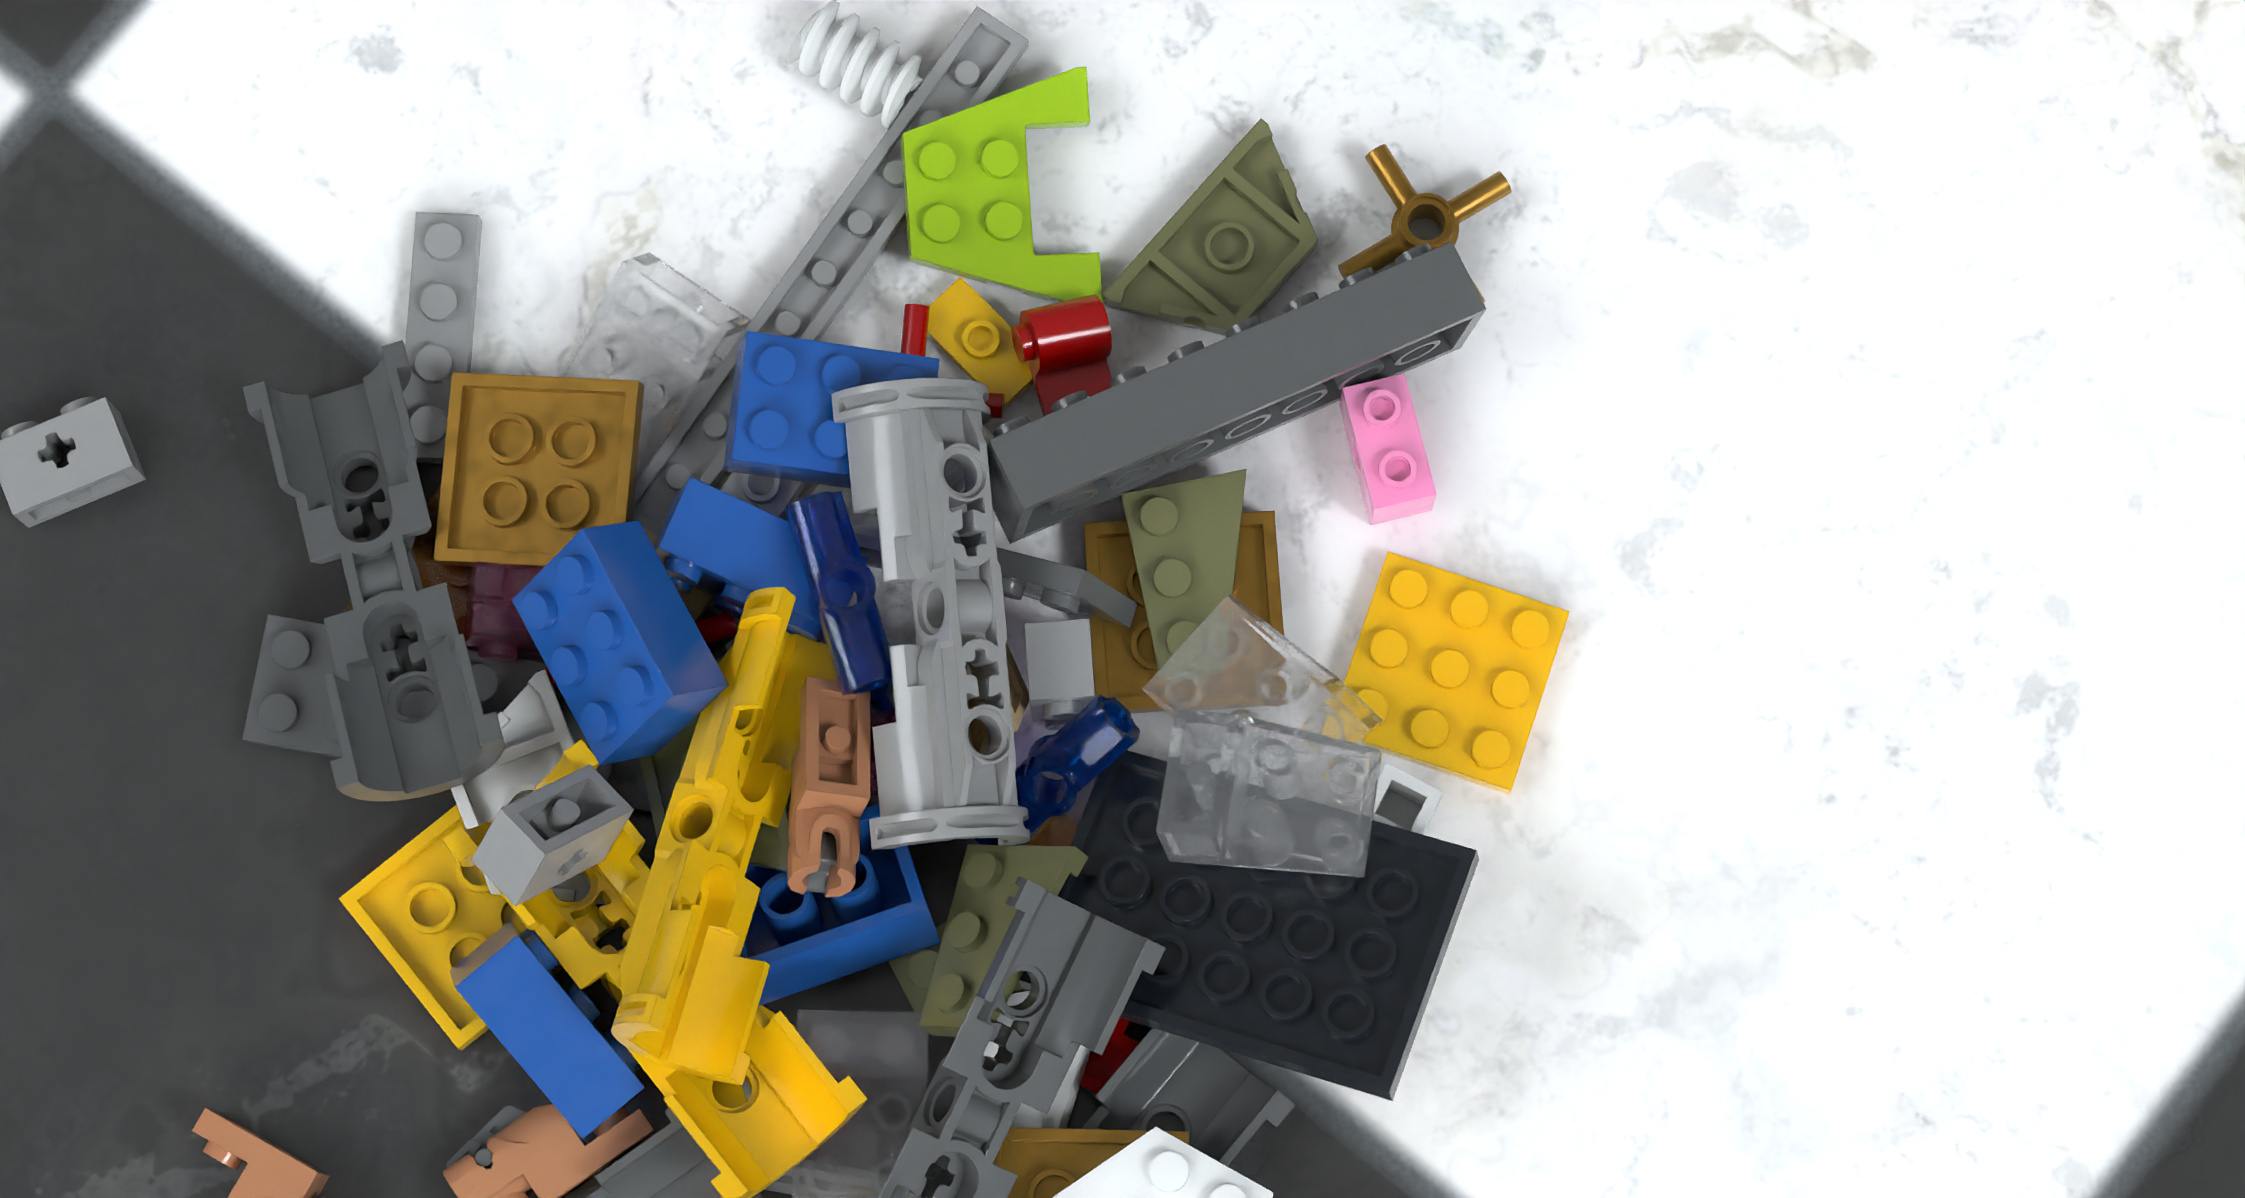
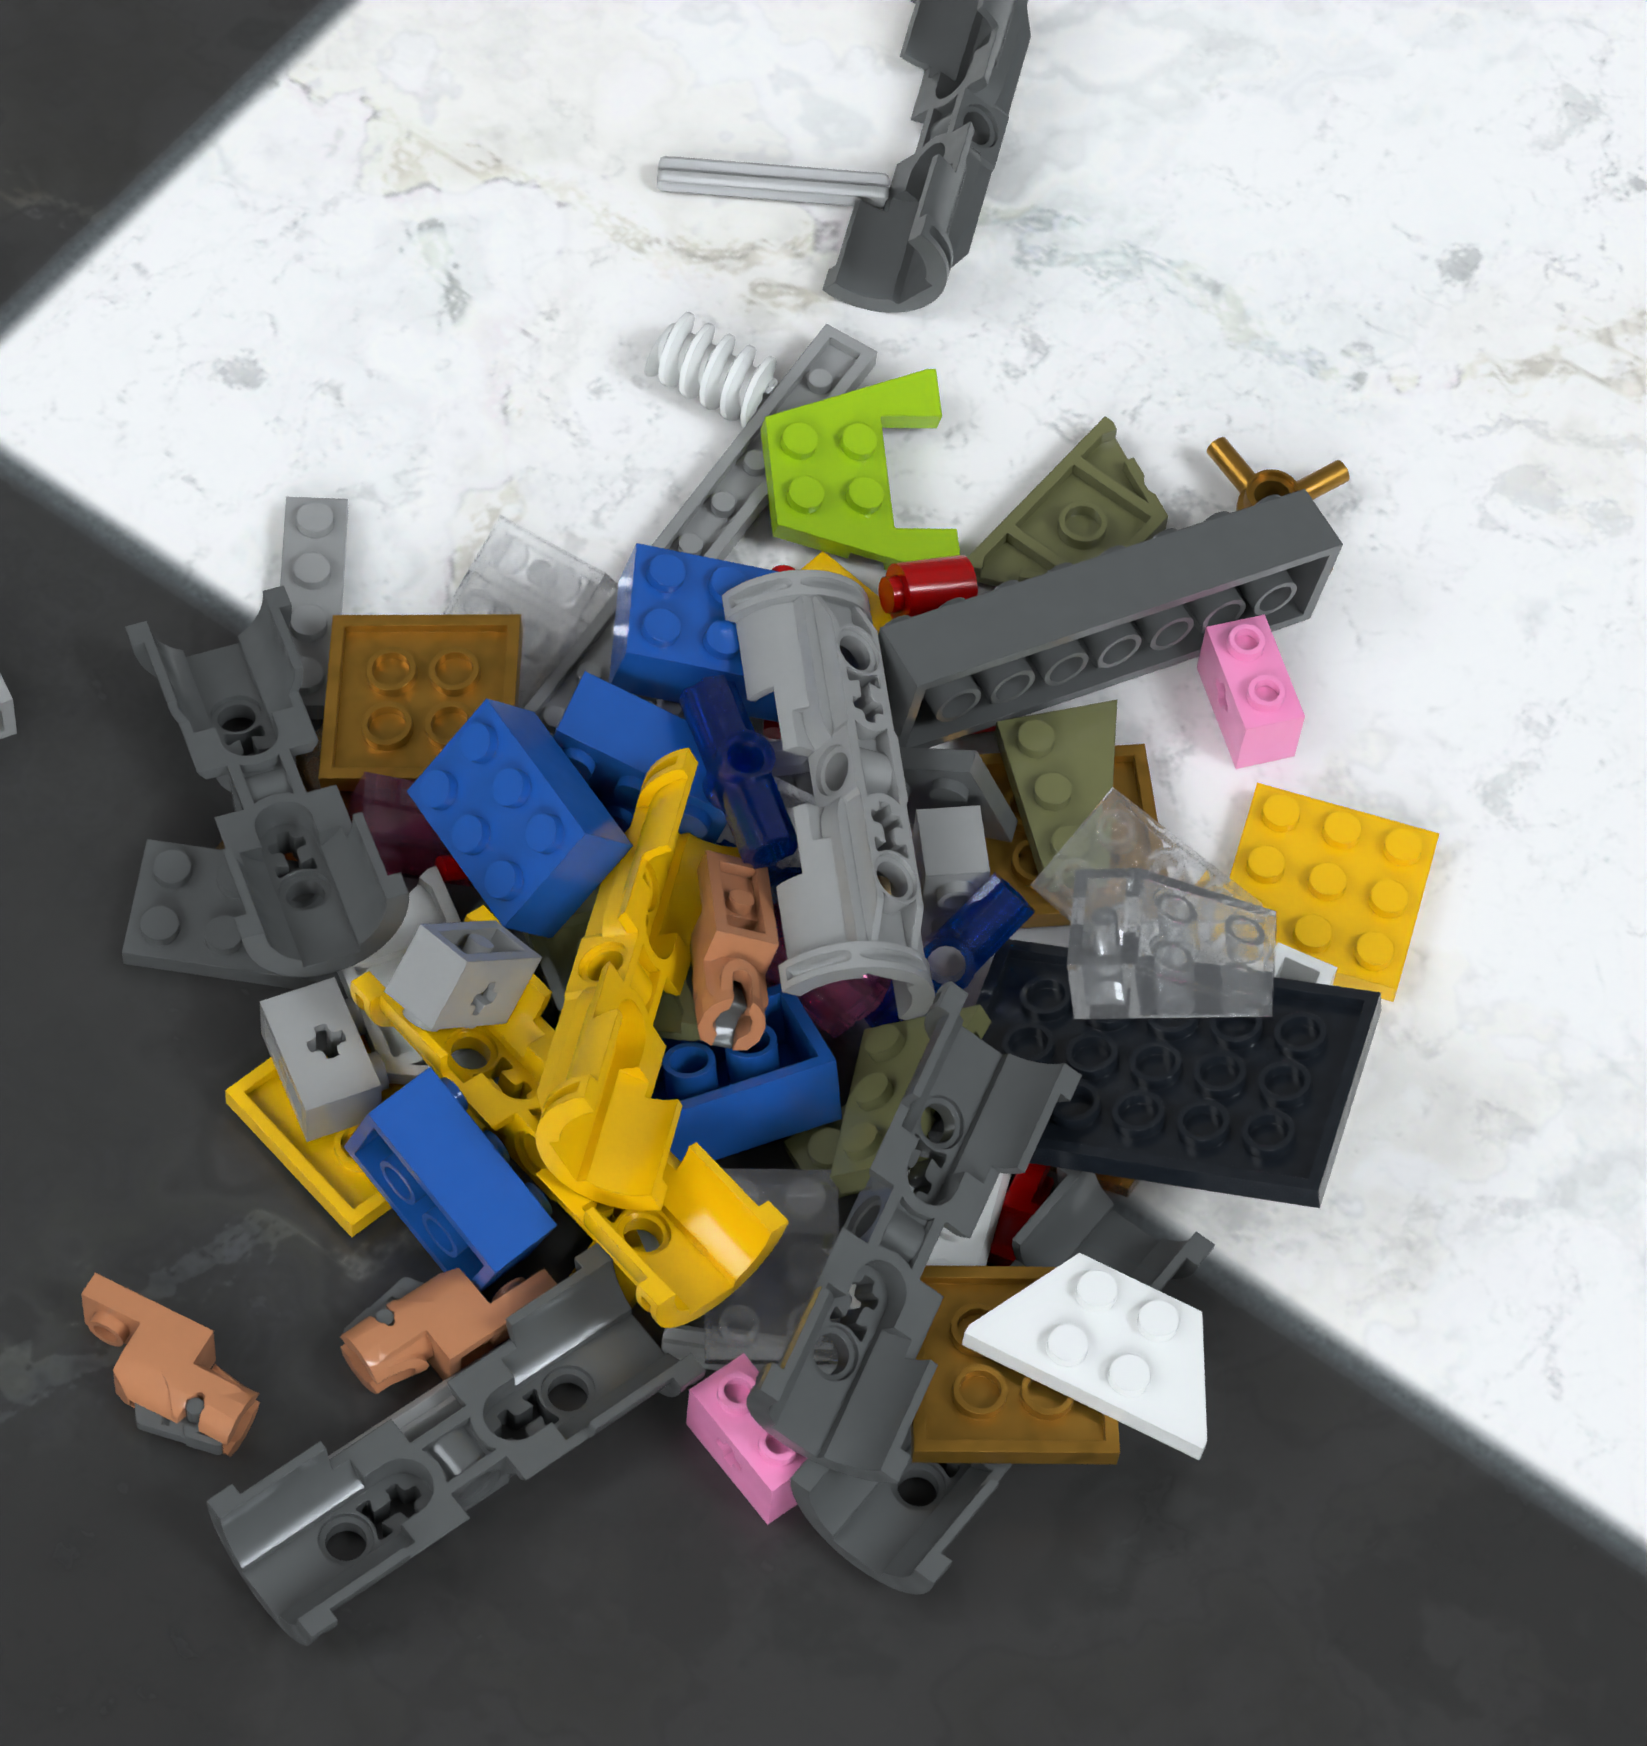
camera: 10 degrees left, 20 degrees down
none -> light grey brick [260,977,389,1142]

